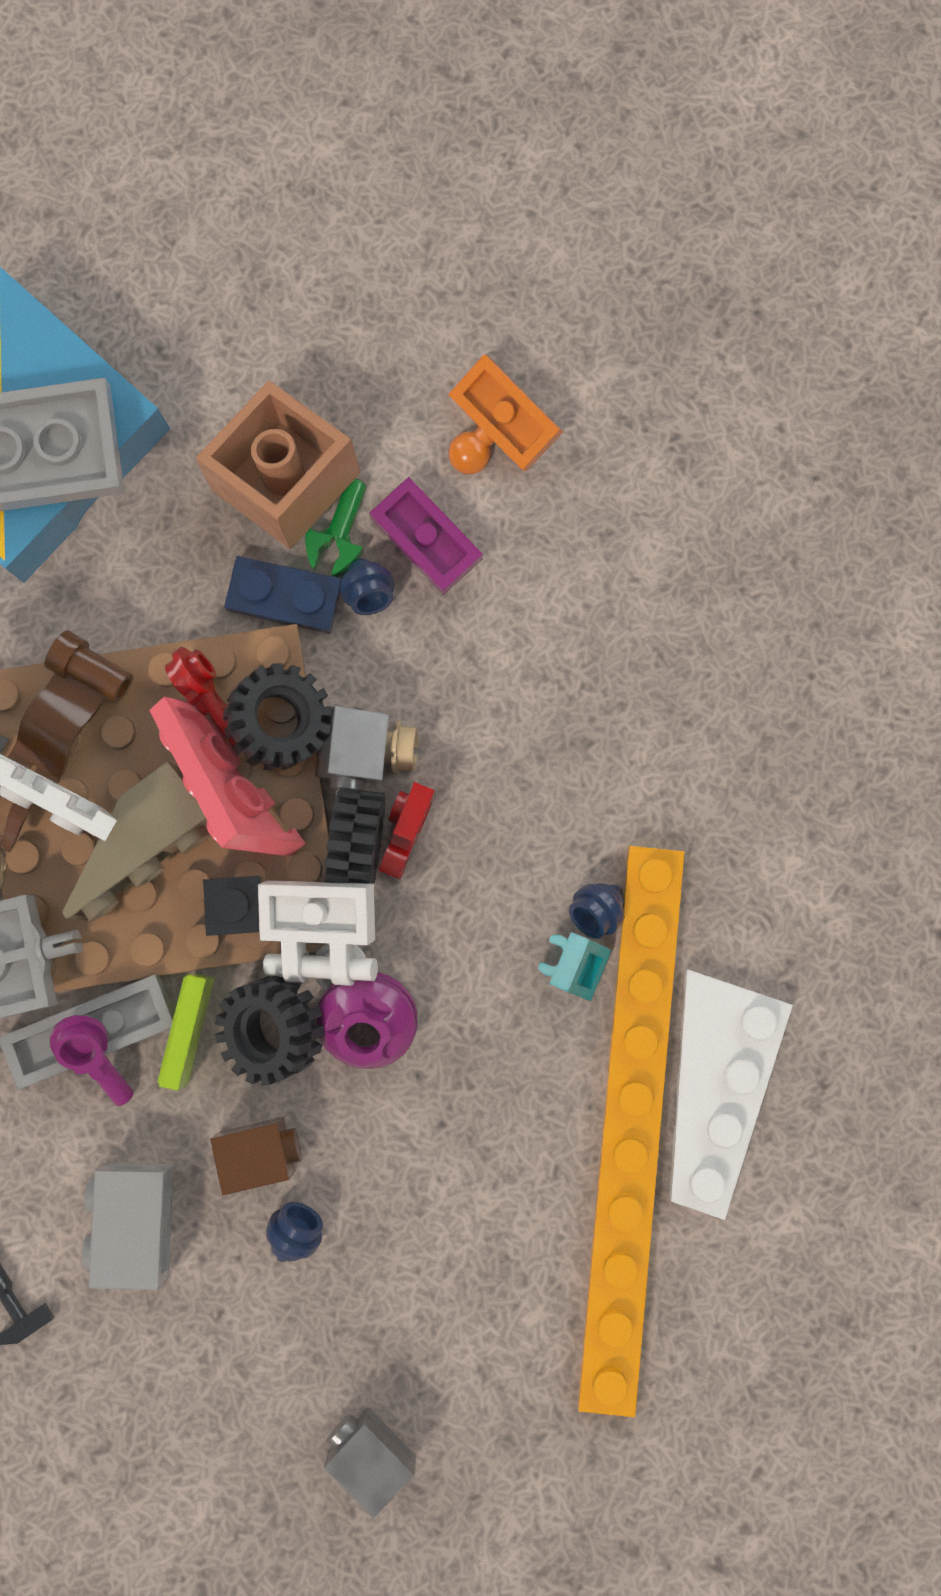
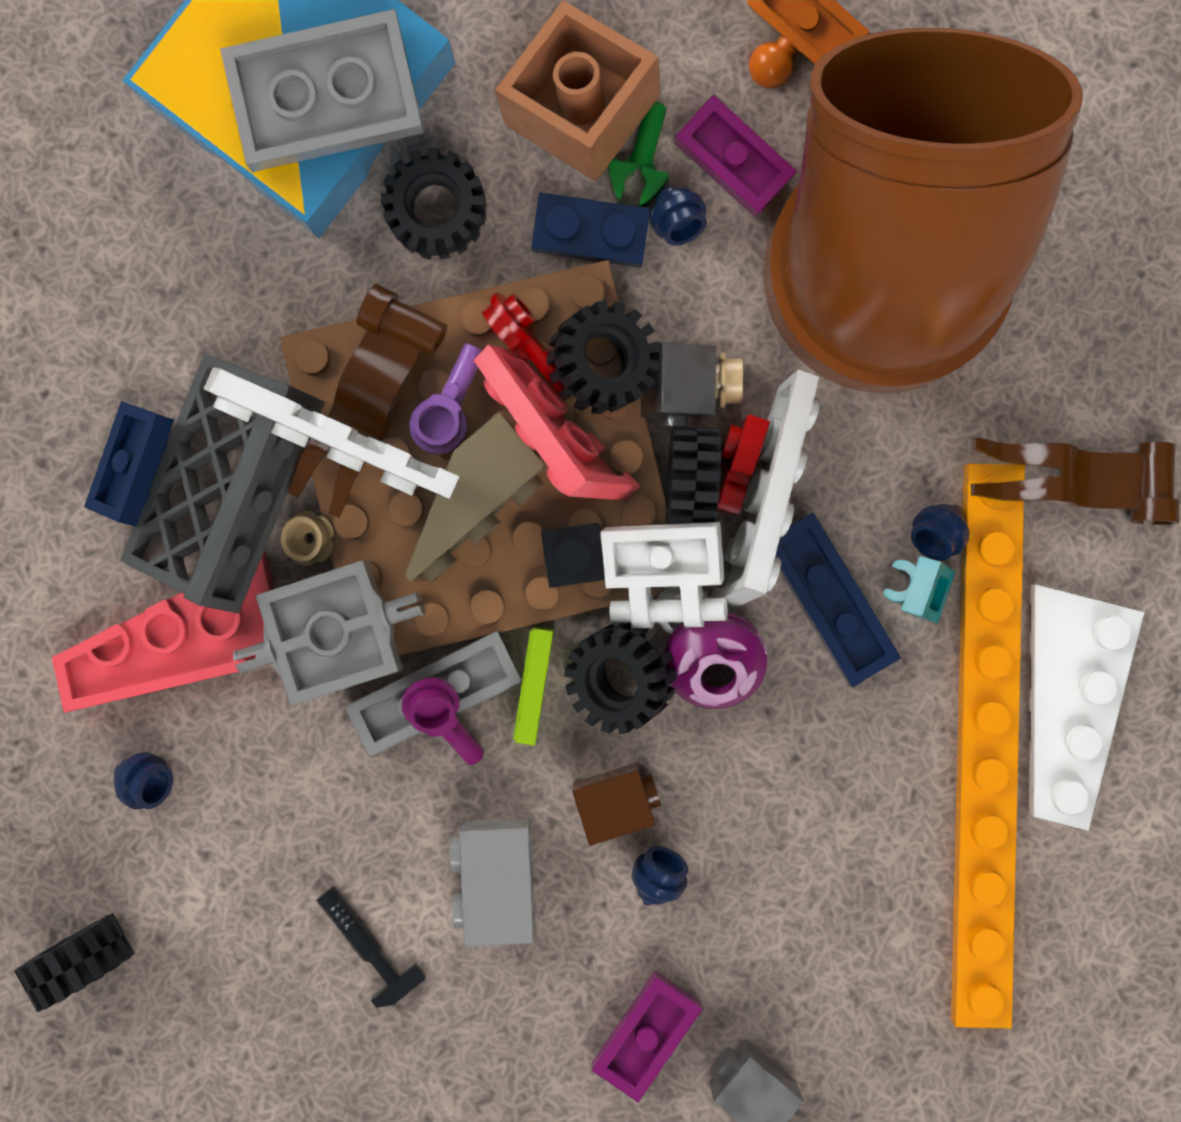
camera: 10 degrees left, 5 degrees up
none -> black tyre [381,148,487,259]
none -> medium lavender plate [409,343,482,455]
none -> magenta plate [592,971,703,1103]
none -> white wing [710,369,820,611]
none -> dark orange cylinder [764,28,1083,393]
none -> dark blue plate [775,512,901,687]
none -> reddish brown flag [971,438,1180,525]

